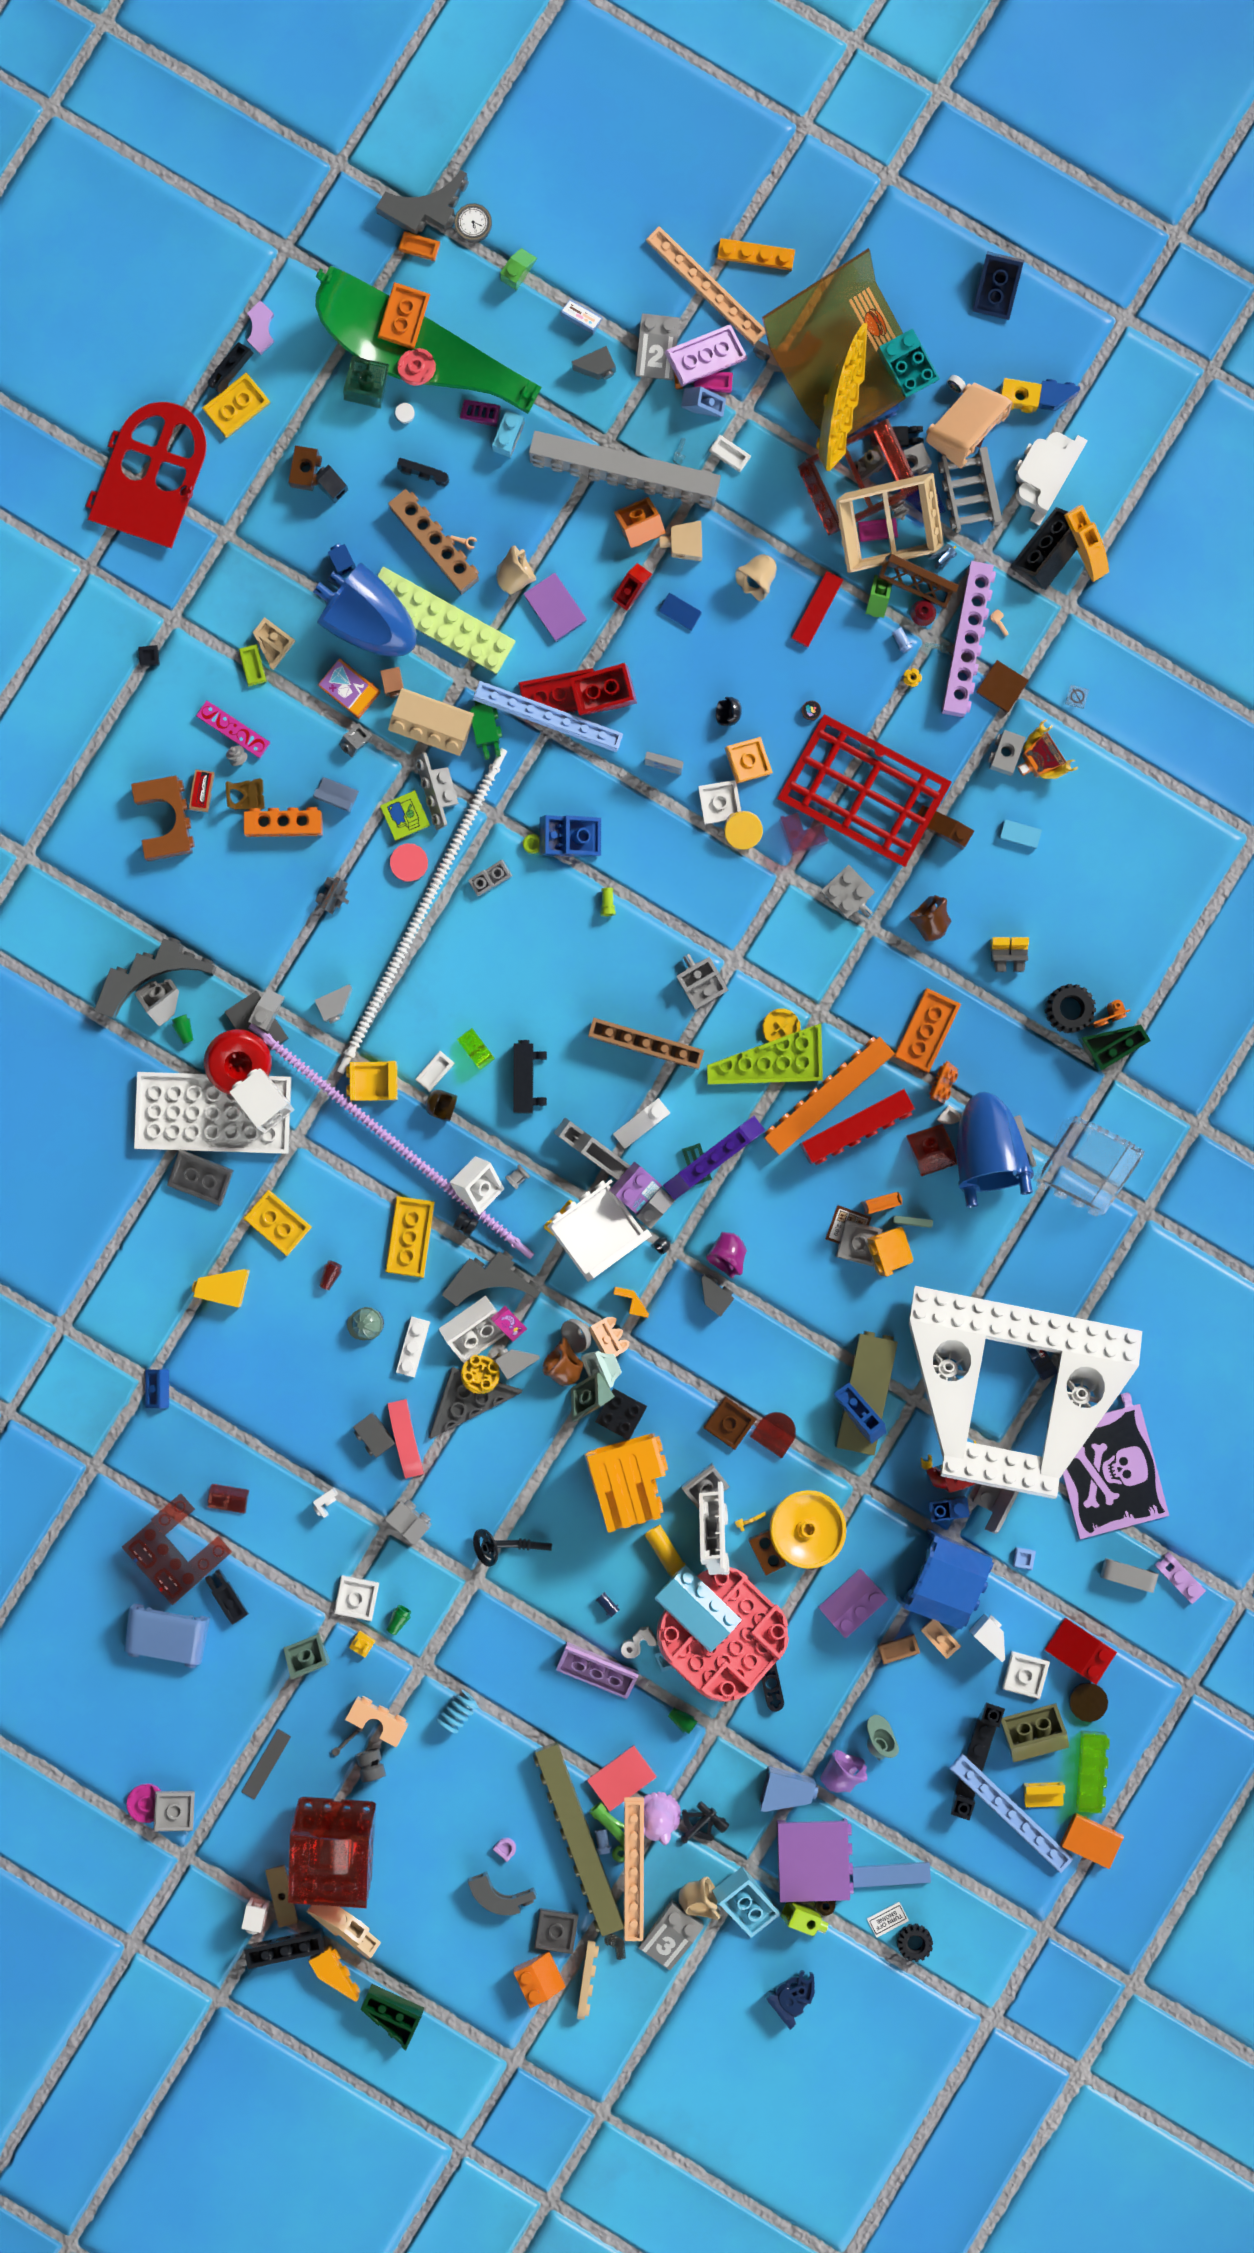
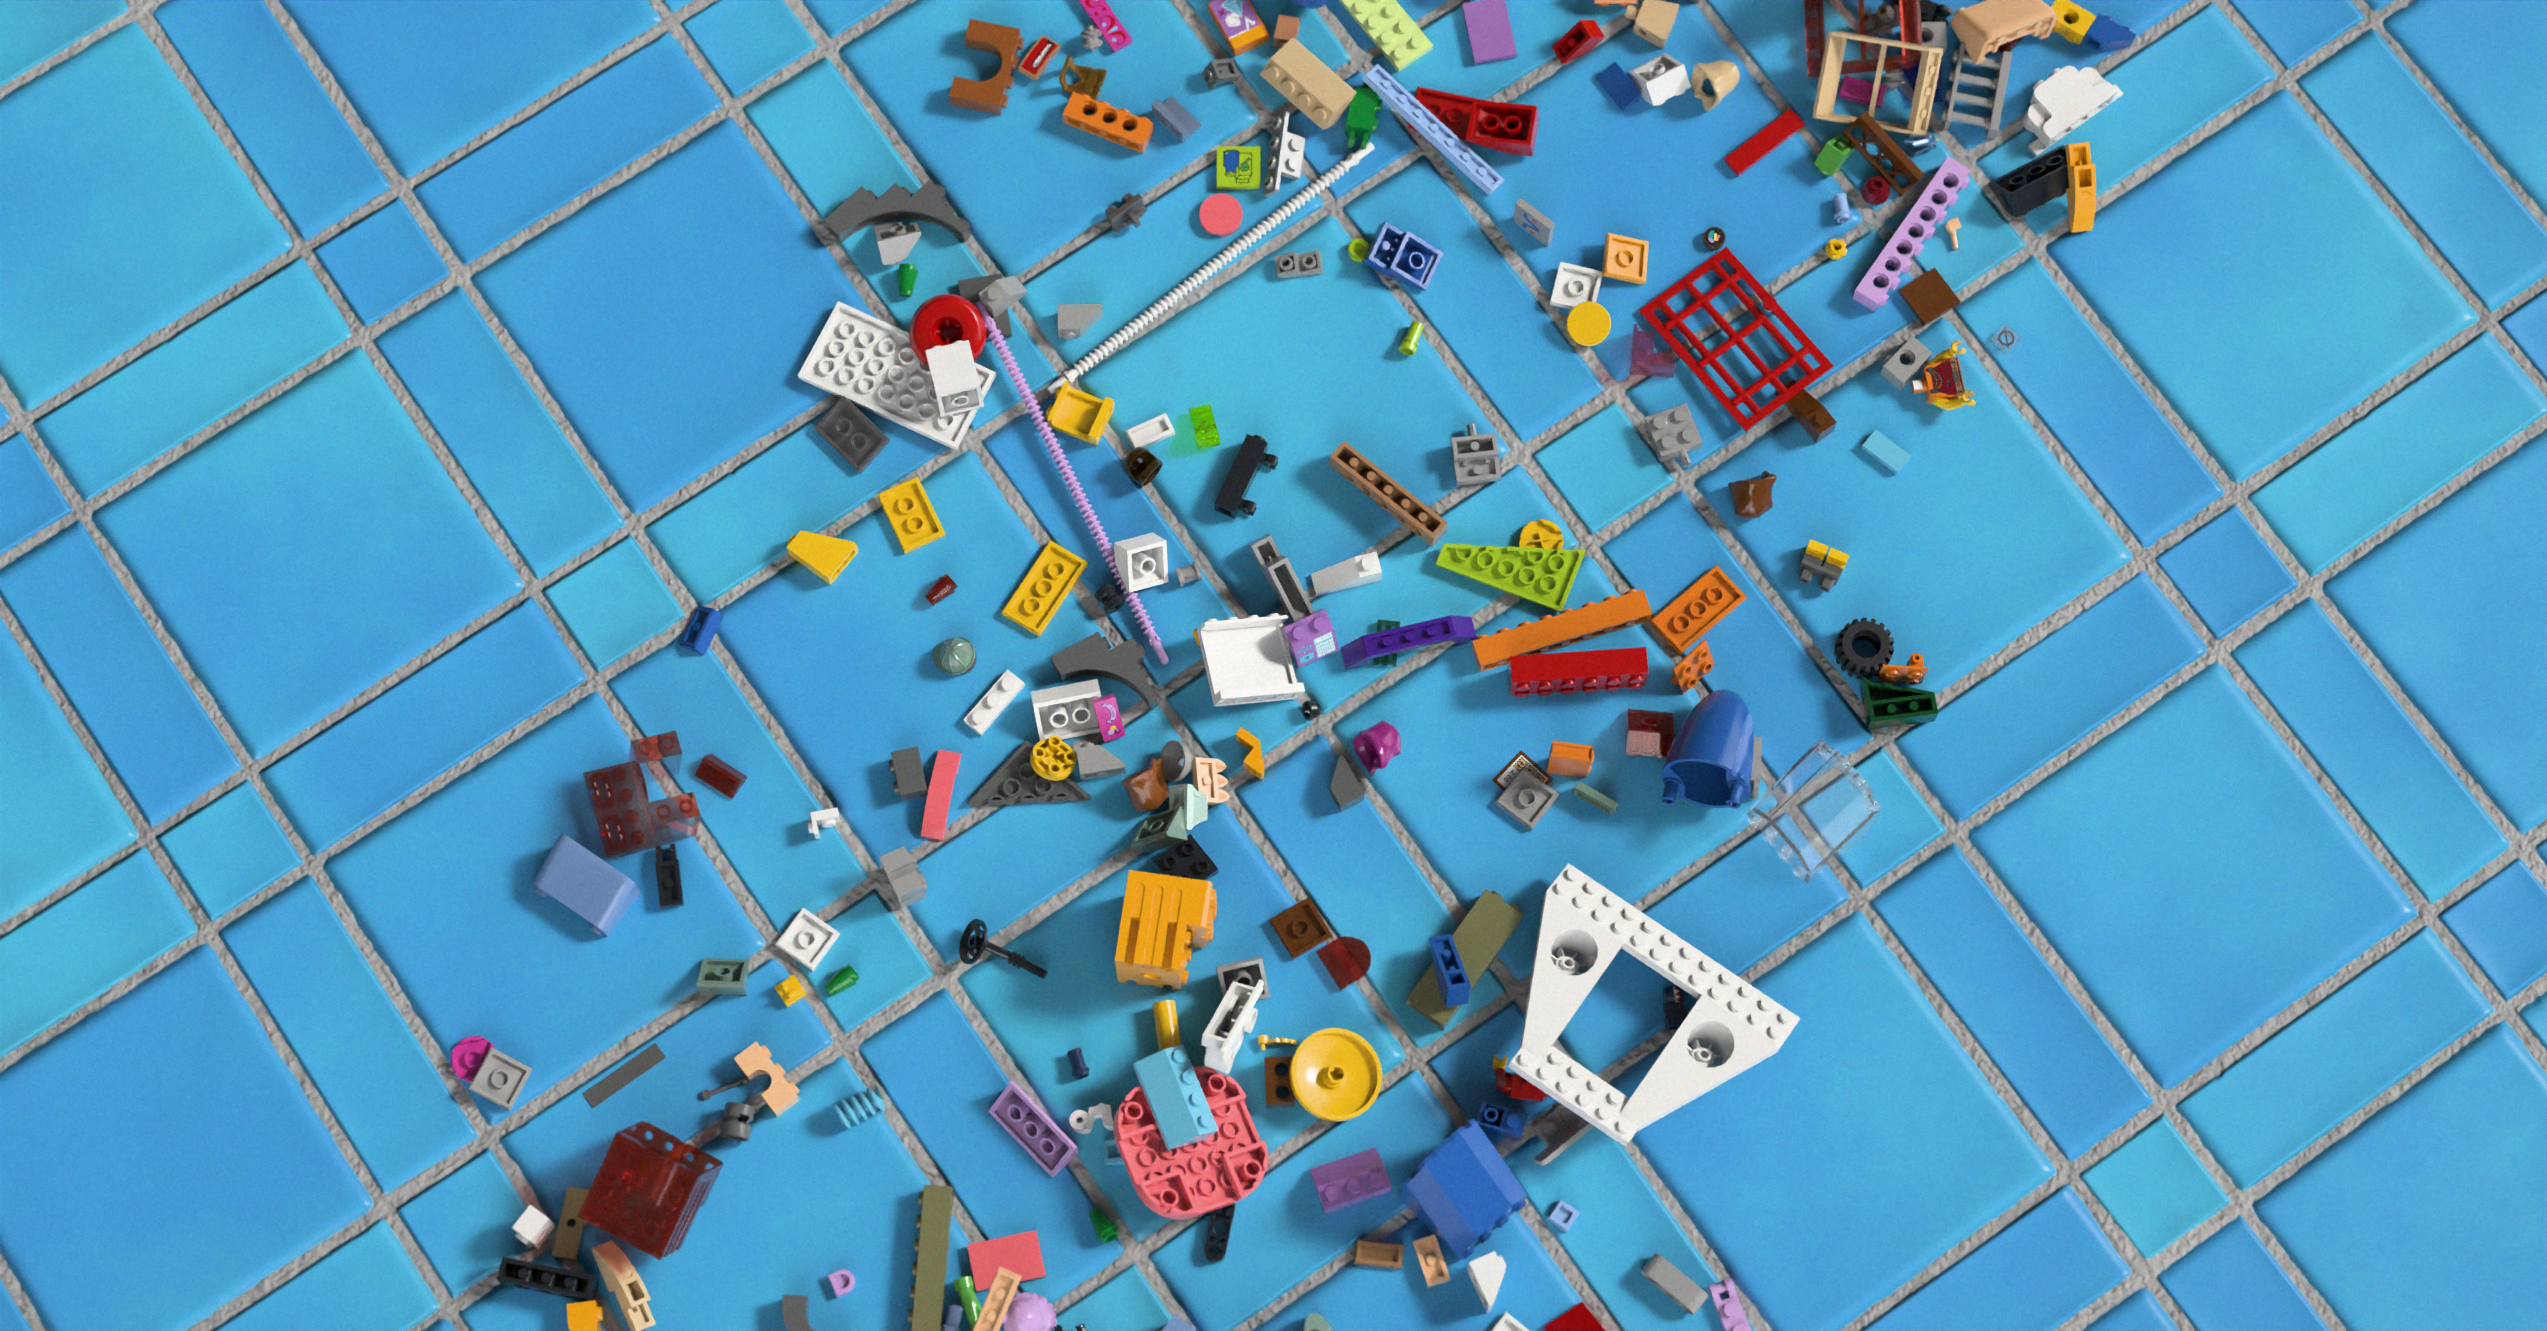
camera: 25 degrees right, 15 degrees down
light grey slope [636,1188,675,1229] -> none
black hair [716,697,742,726] -> none
light orange bracket [867,1227,913,1277] -> none
white tile [937,1105,961,1124] -> none
flag [1063,1392,1169,1539] -> none
none -> white slope [1628,53,1691,106]

